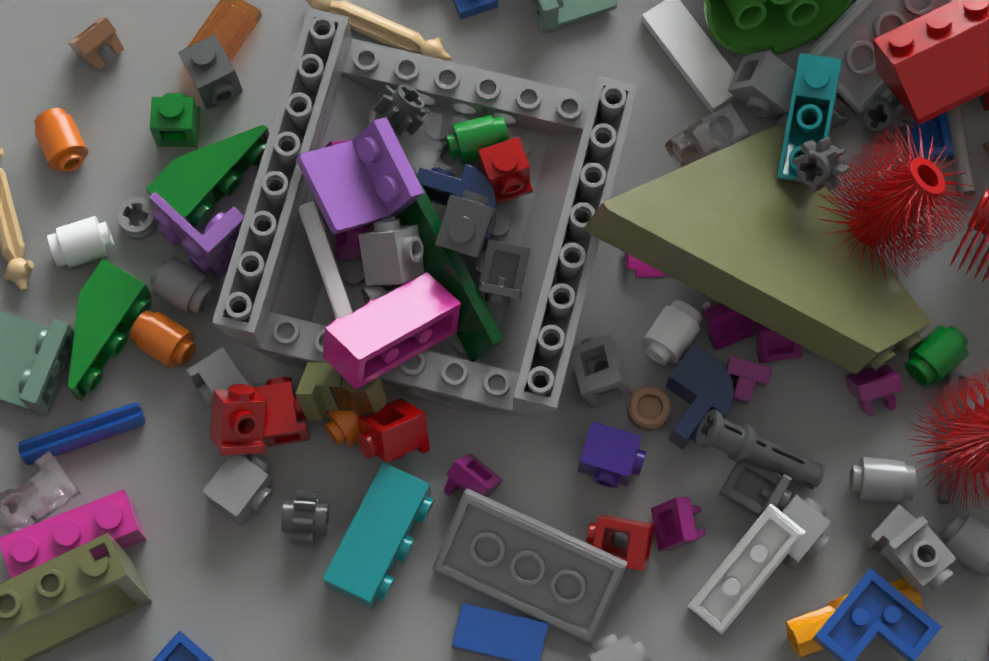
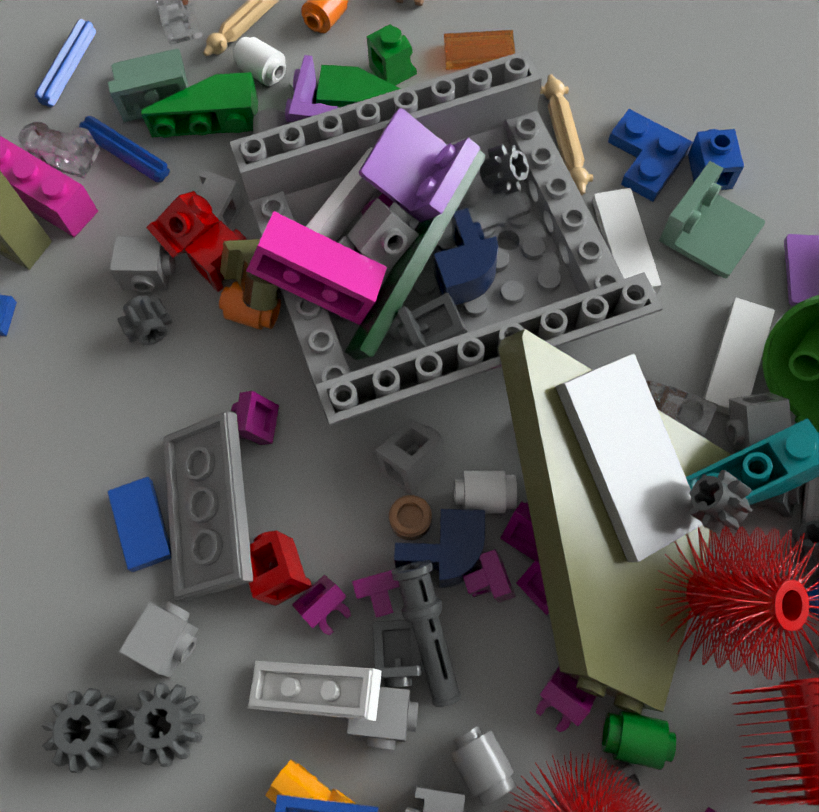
camera: 60 degrees right, 5 degrees down
orange brick [130,310,196,369] -> none
dark grey bracket [178,34,243,109] -> none
teal brick [323,462,435,609] -> none
red brick [358,398,430,463] -> none
dark grey bracket [435,190,496,258] -> none
green brick [446,115,509,166] -> none
red brick [478,137,533,205] -> none
dark purple brick [578,421,647,488] -> none
none -> magenta tile [352,569,400,618]
none -> tile [555,353,702,562]
none -> white tile [592,188,662,293]

